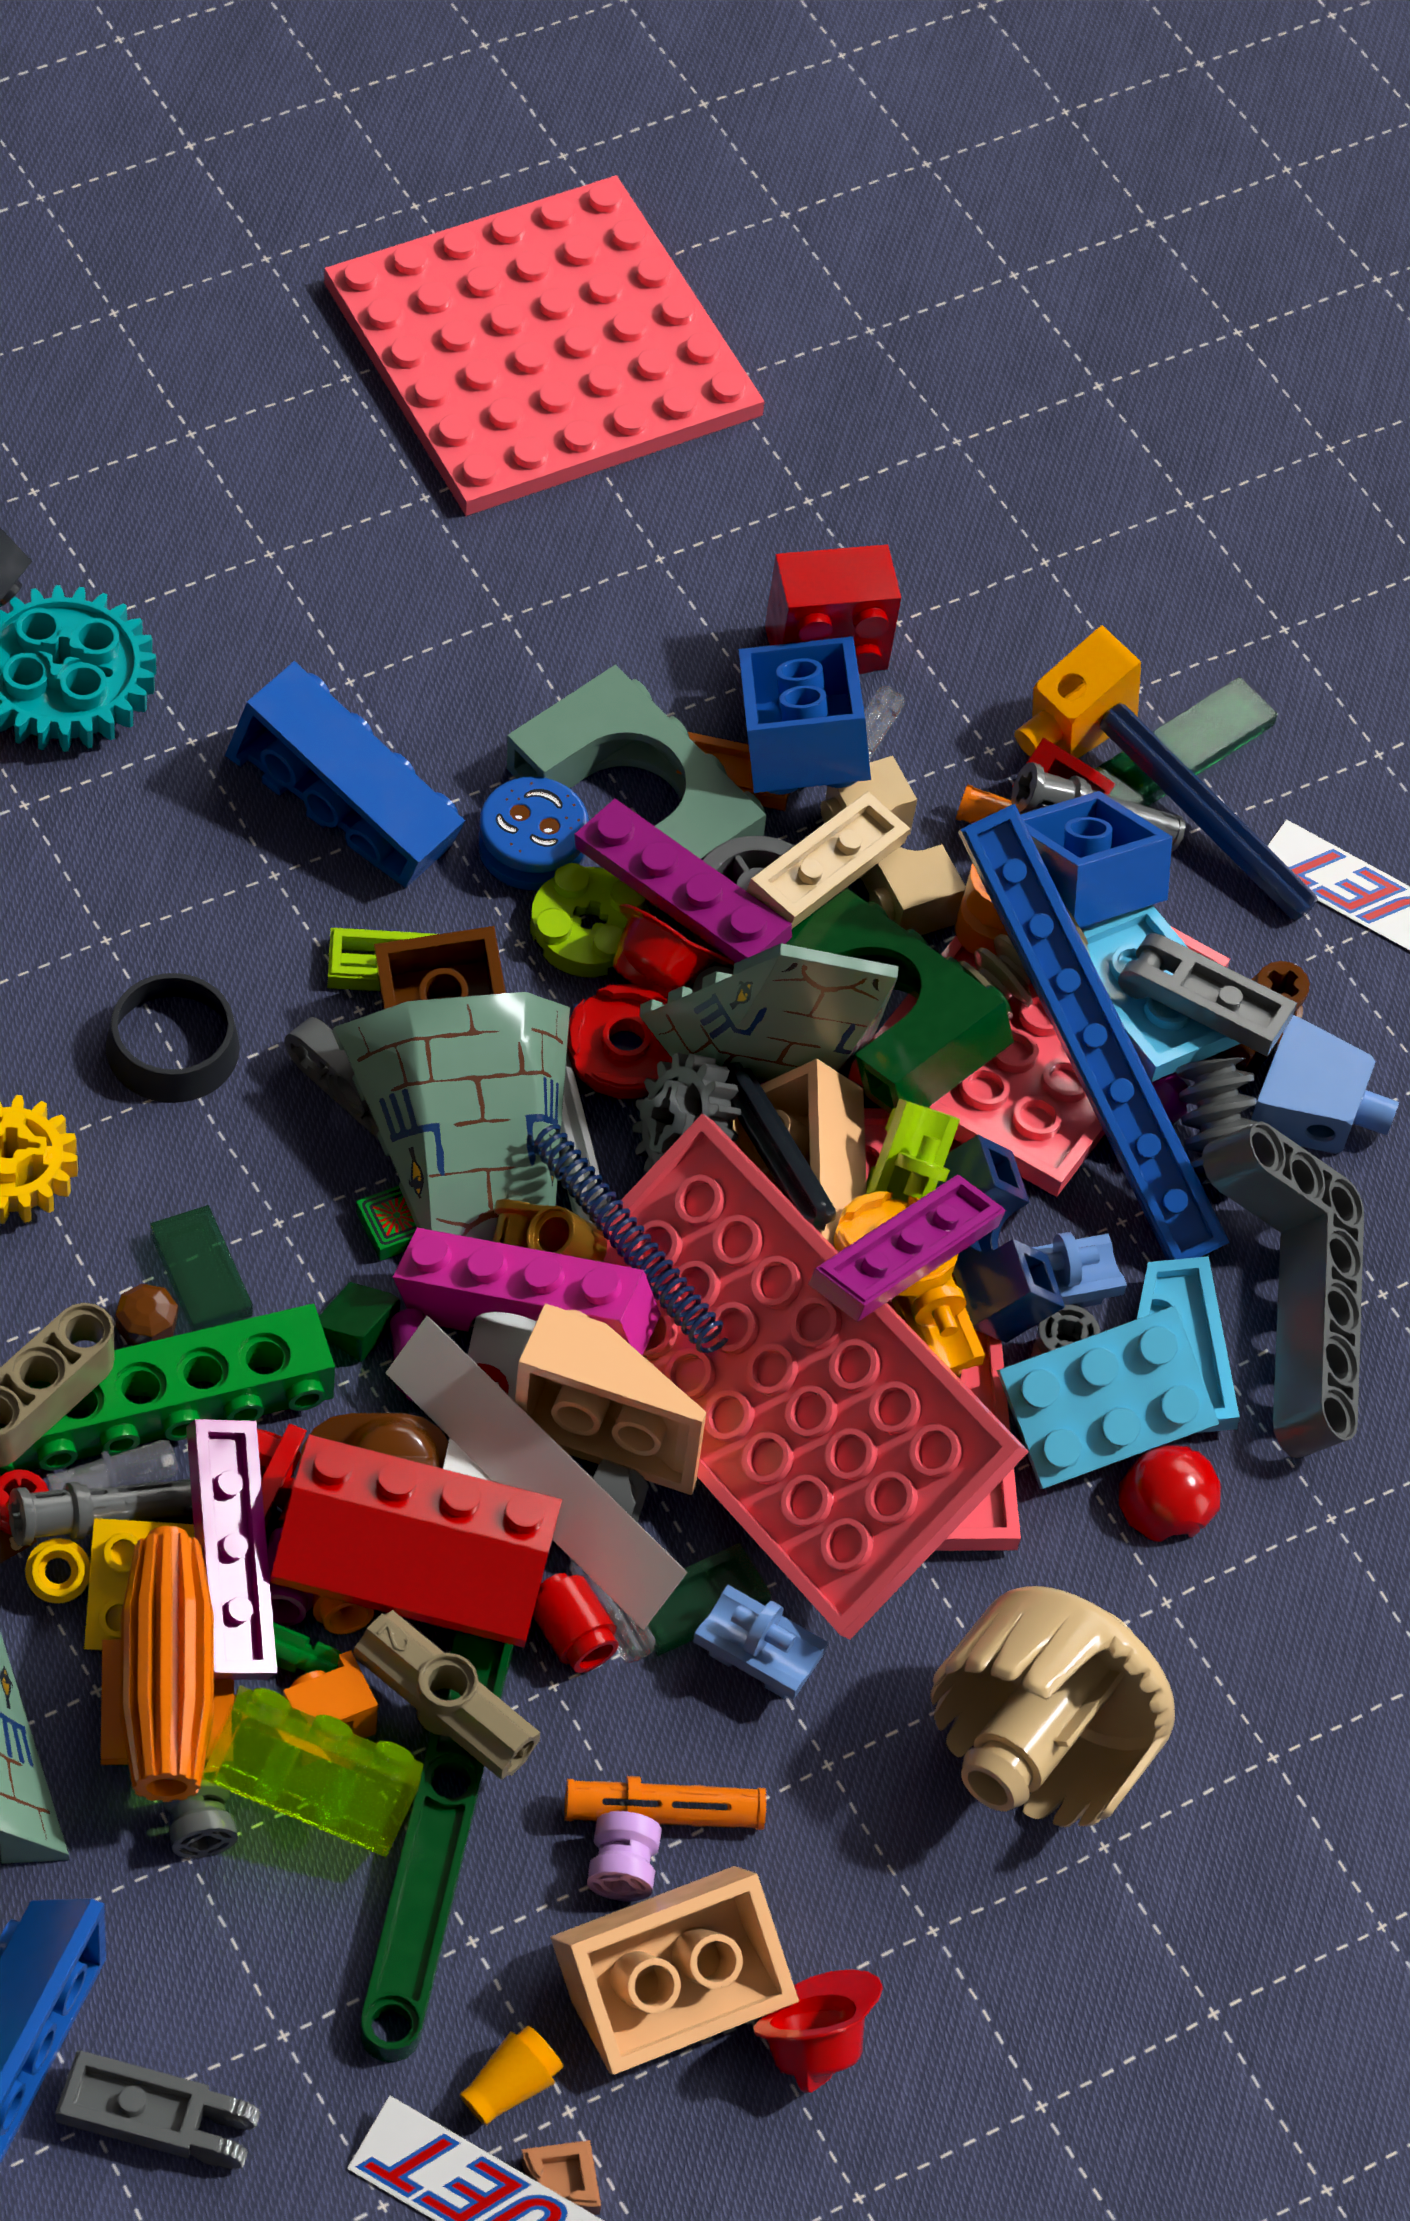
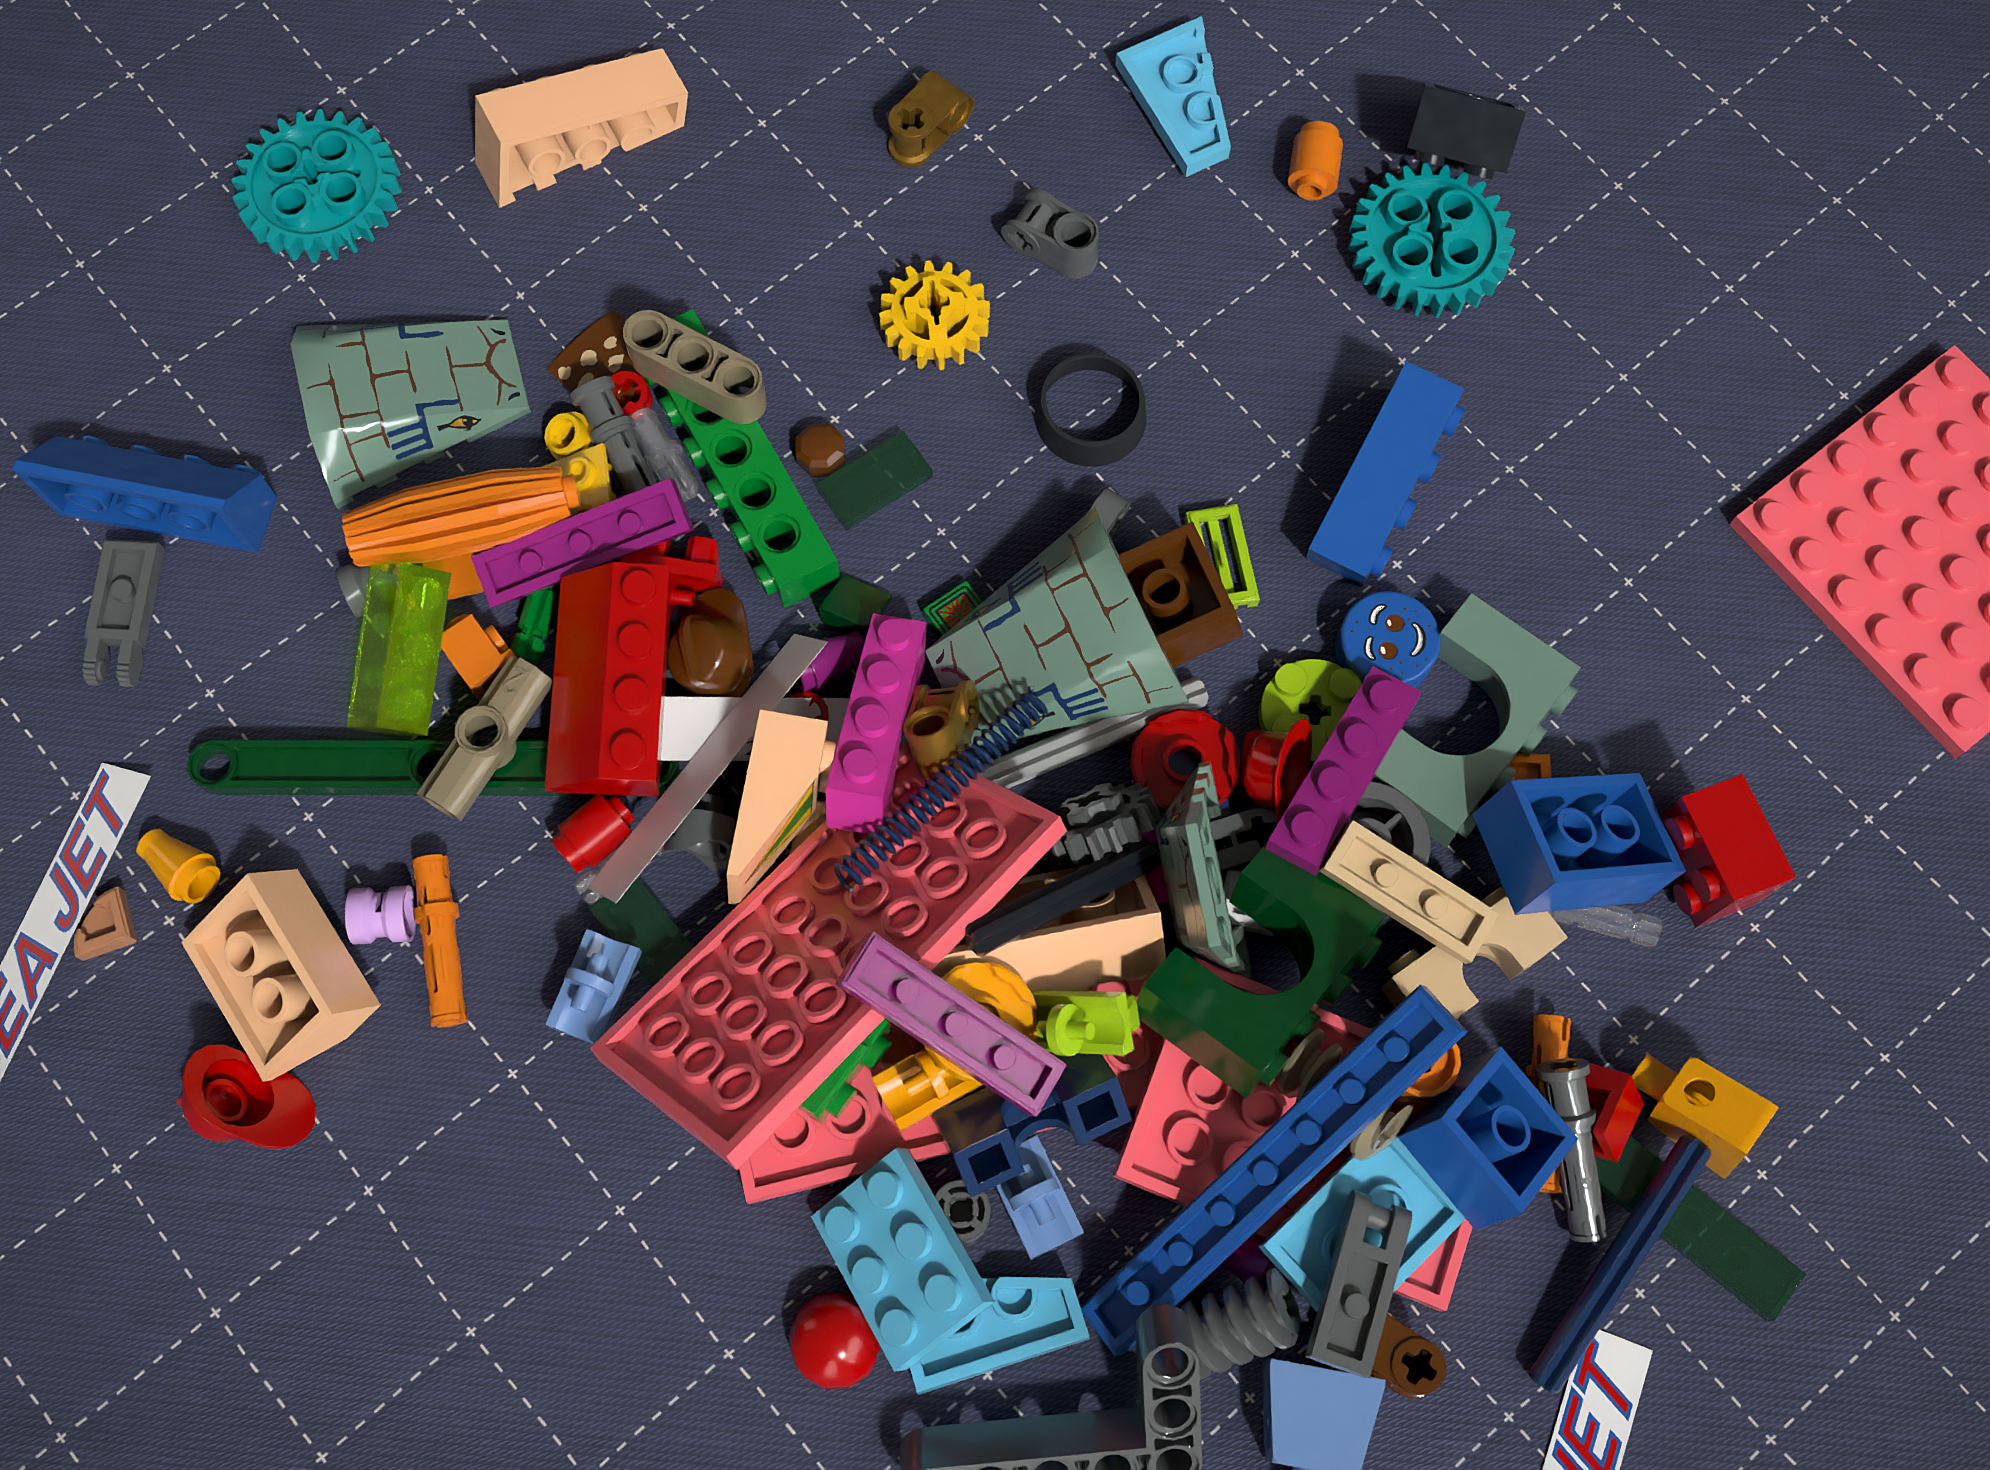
camera: 85 degrees right, 15 degrees up
tan piece [930,1586,1175,1828] -> none

